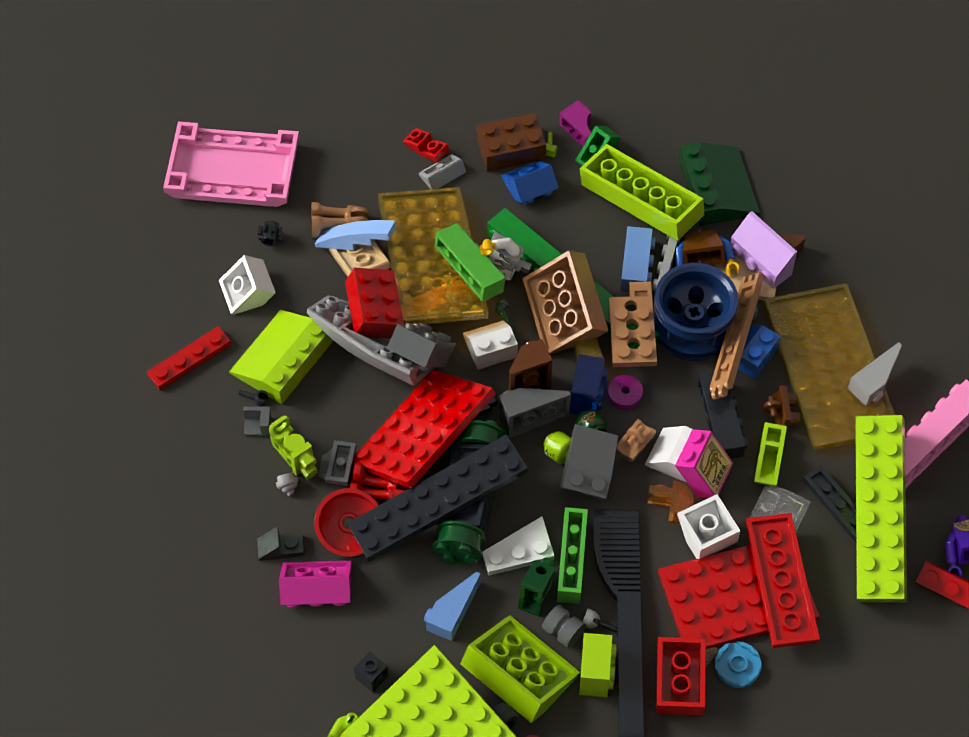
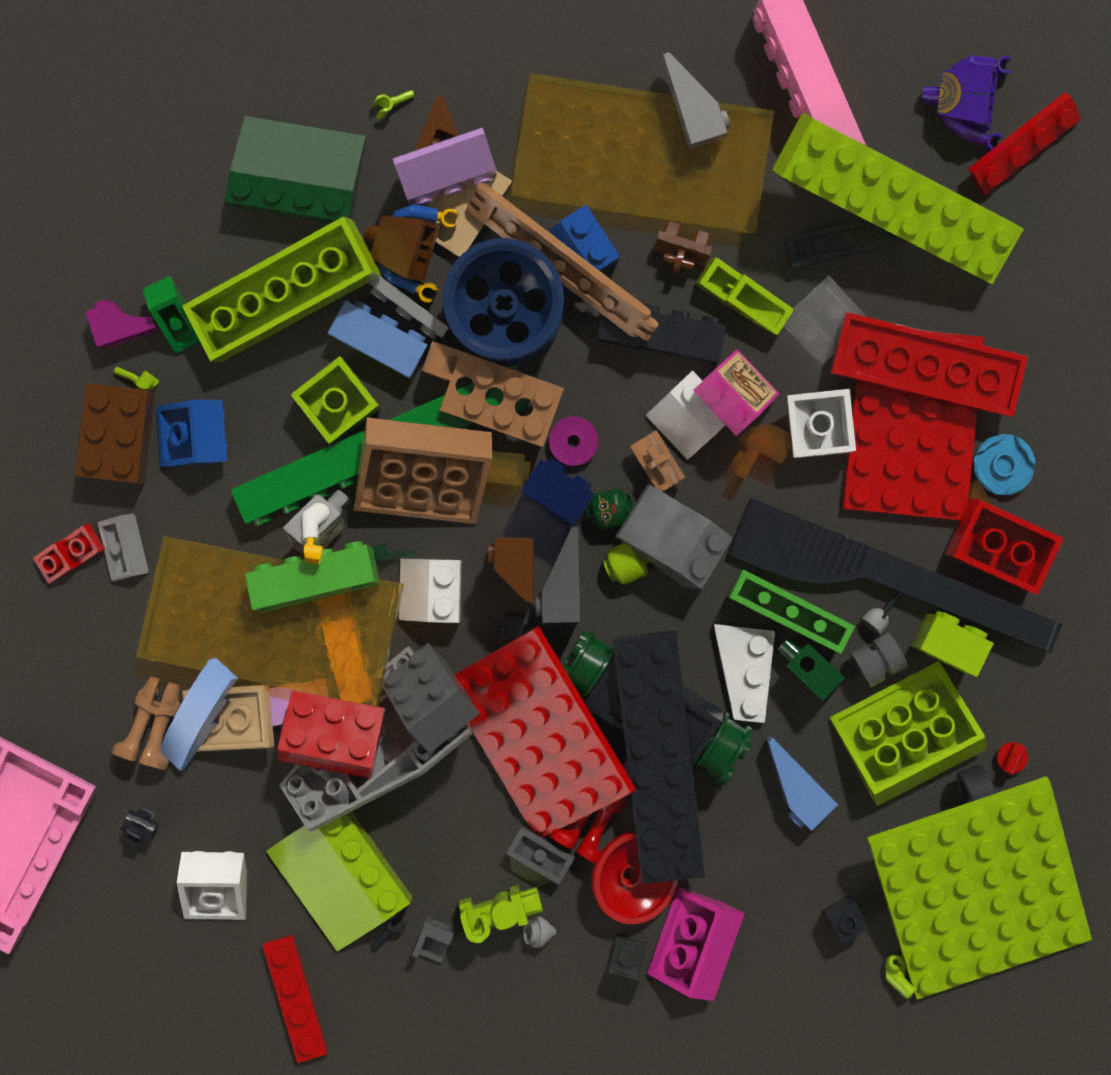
camera: 70 degrees left, 30 degrees up
none -> lime brick [291,356,381,445]
none -> lime hand [371,90,415,119]

